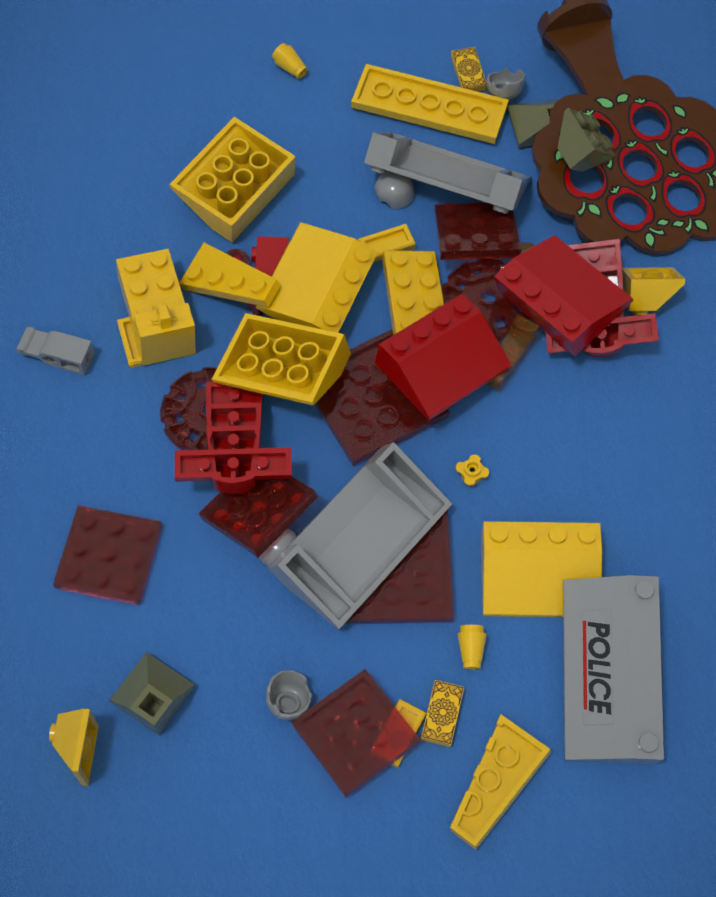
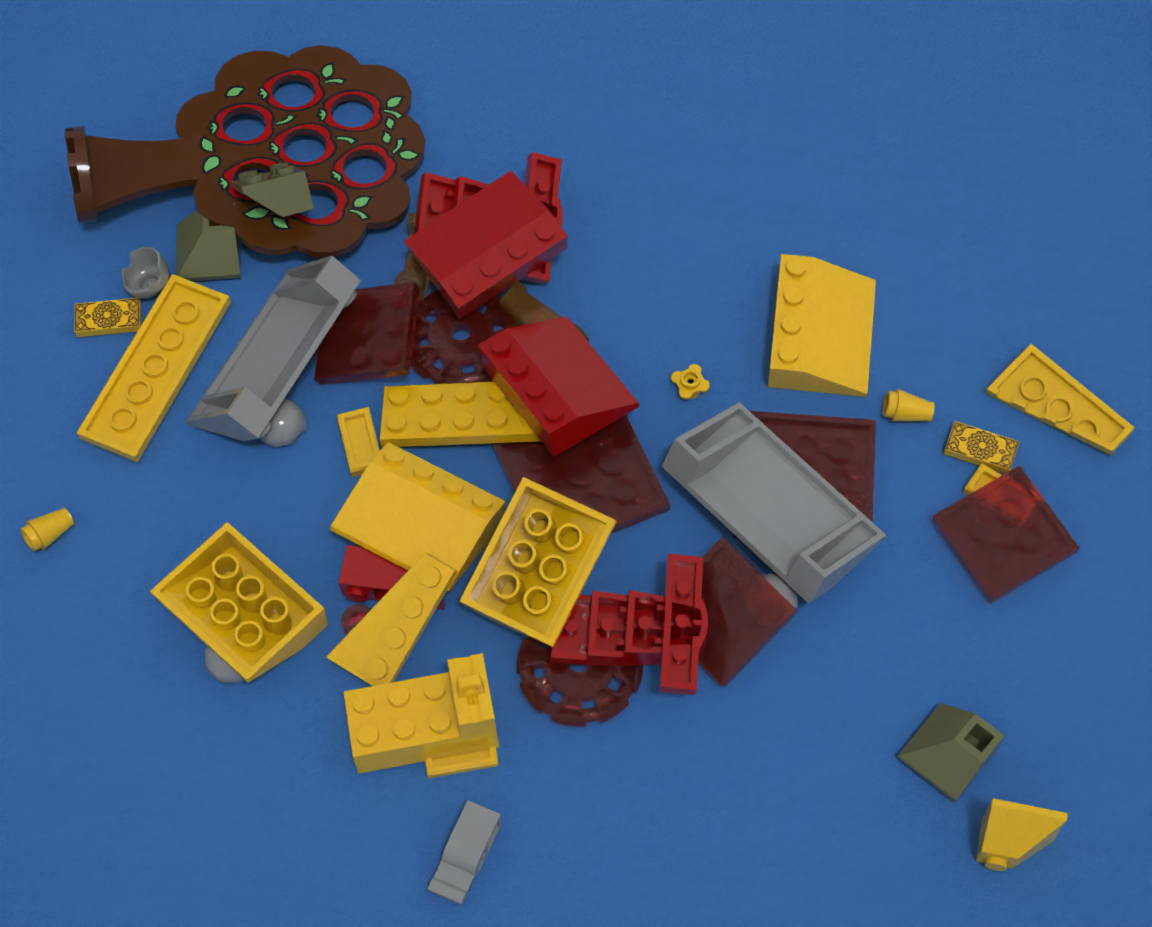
camera: 80 degrees left, 0 degrees up
clear red plate [53,505,162,605] -> none
light grey hair [265,670,312,721] -> none
light grey slope [563,575,664,764] -> none
yellow slope [622,267,685,315] -> none

